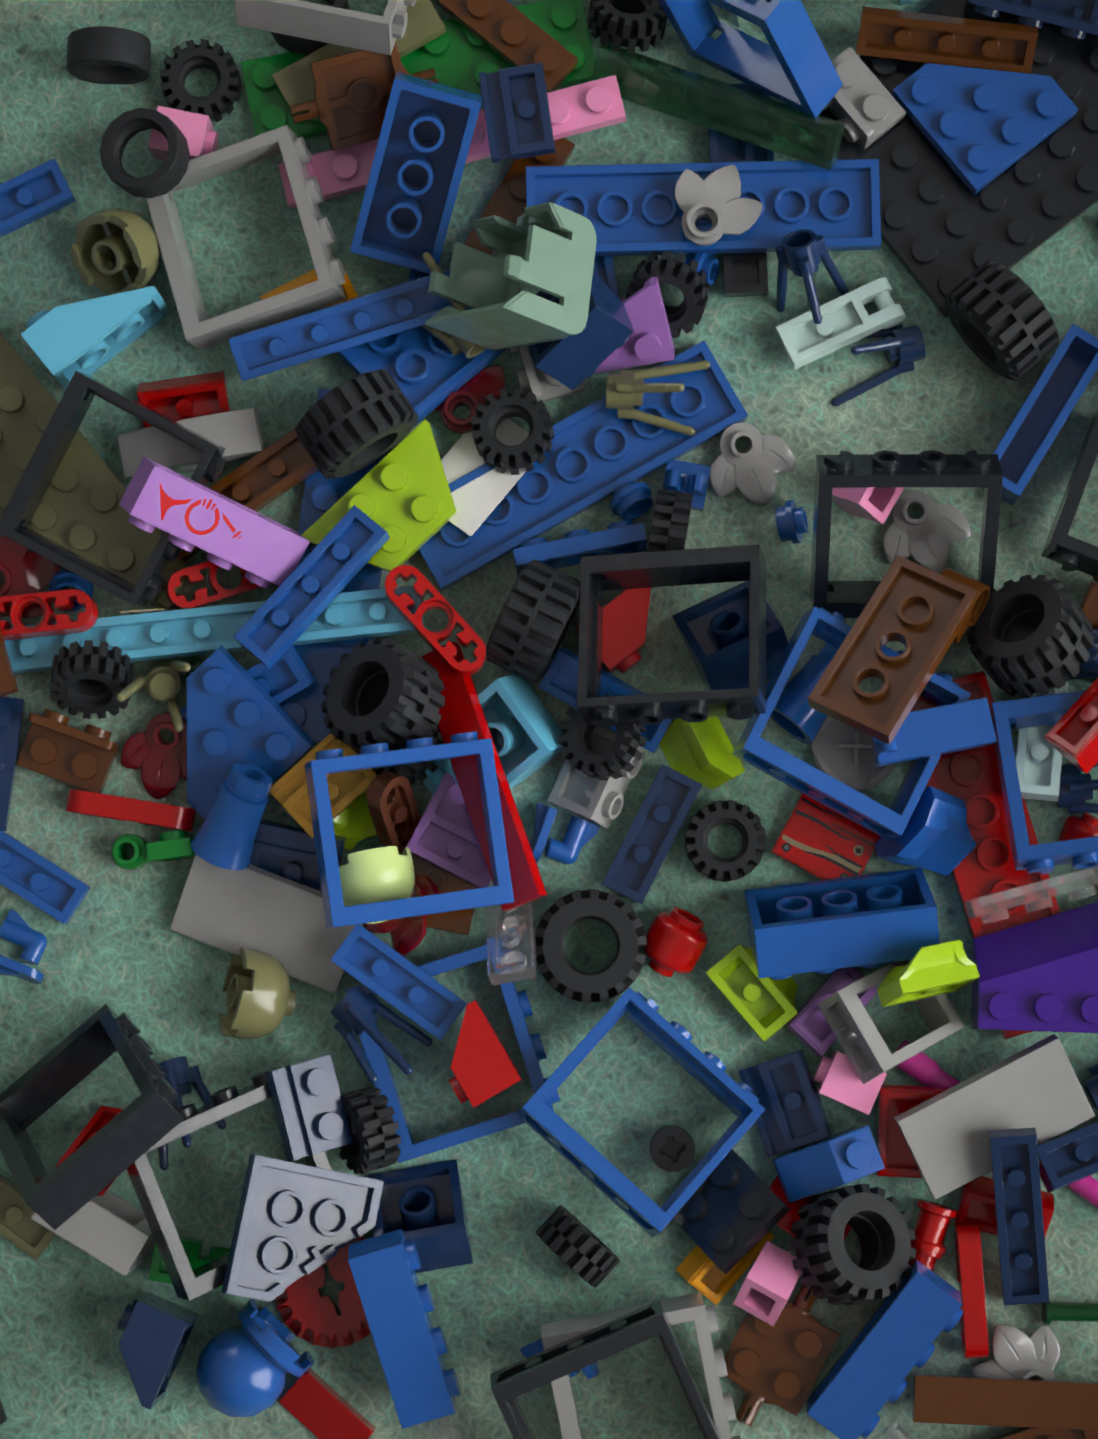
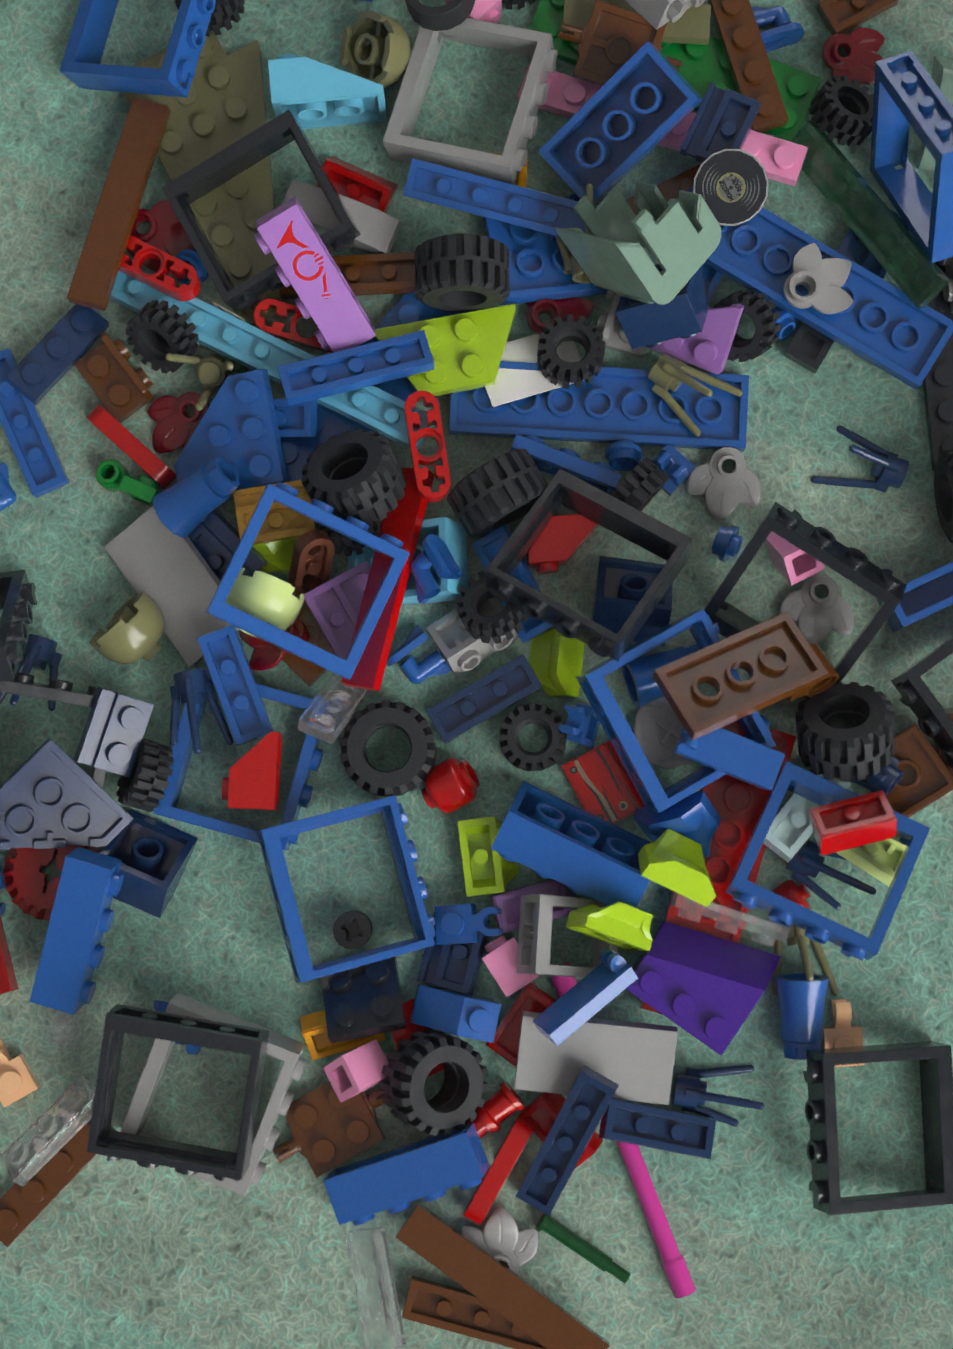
camera: 30 degrees right, 0 degrees up
black tyre [536,1205,620,1288] -> none
dark blue plant [775,229,849,324] -> none
light aqua plate [776,277,906,370] -> none
none -> blue piece [410,534,463,604]
none -> blue plate [434,903,503,945]
none -> blue hinge [533,948,638,1046]
none -> blue plate [559,703,600,749]
none -> lime slope [638,829,716,907]
none -> black tile [693,149,769,226]

